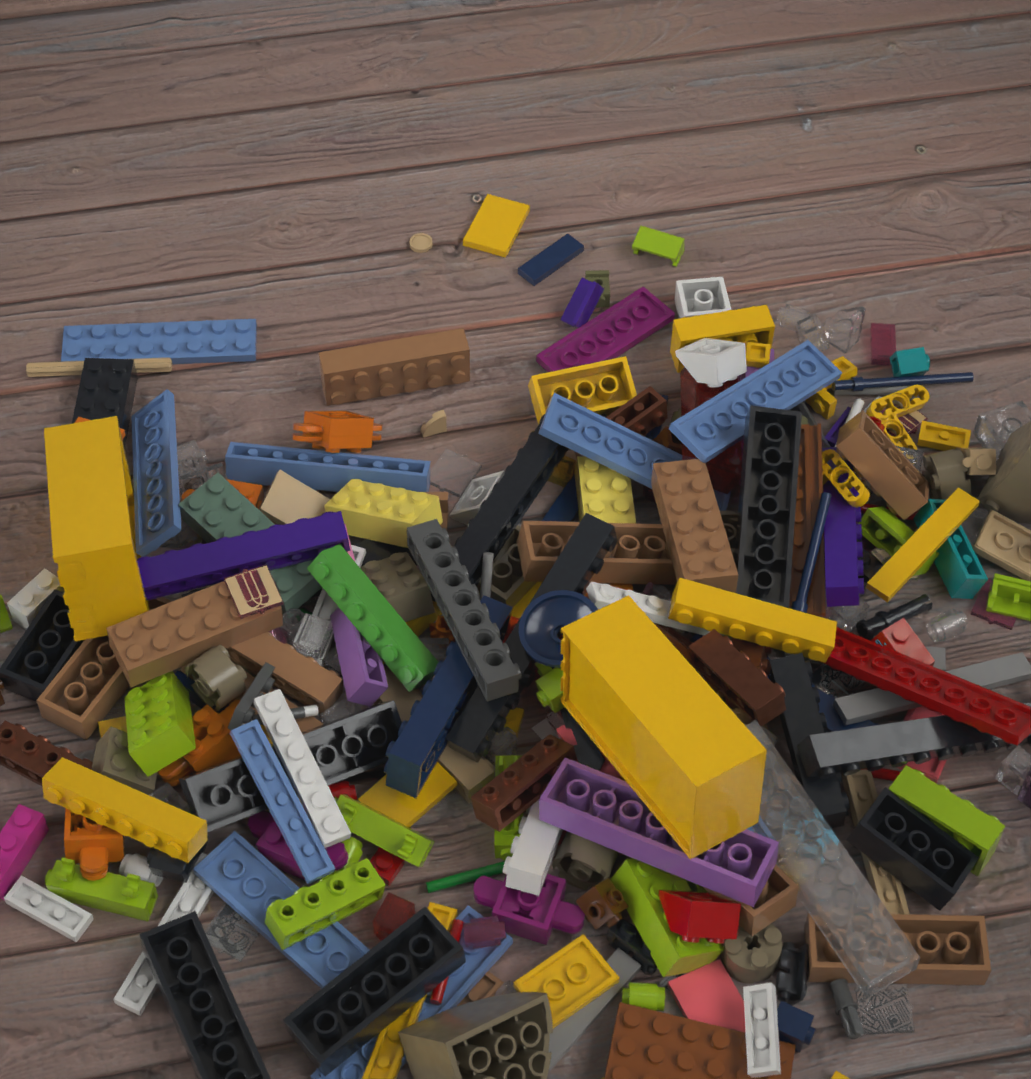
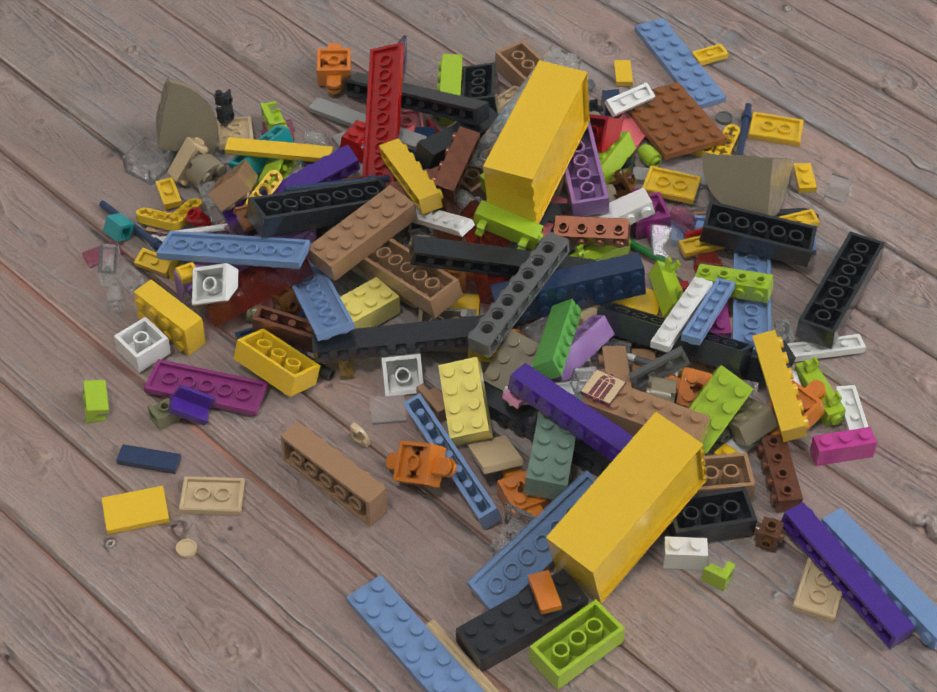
camera: 125 degrees left, 5 degrees down
dark blue dish [519,590,598,668] -> none
none -> tan tile [179,476,246,516]
none -> lime brick [529,599,625,690]
none -> clear piece [651,224,679,260]

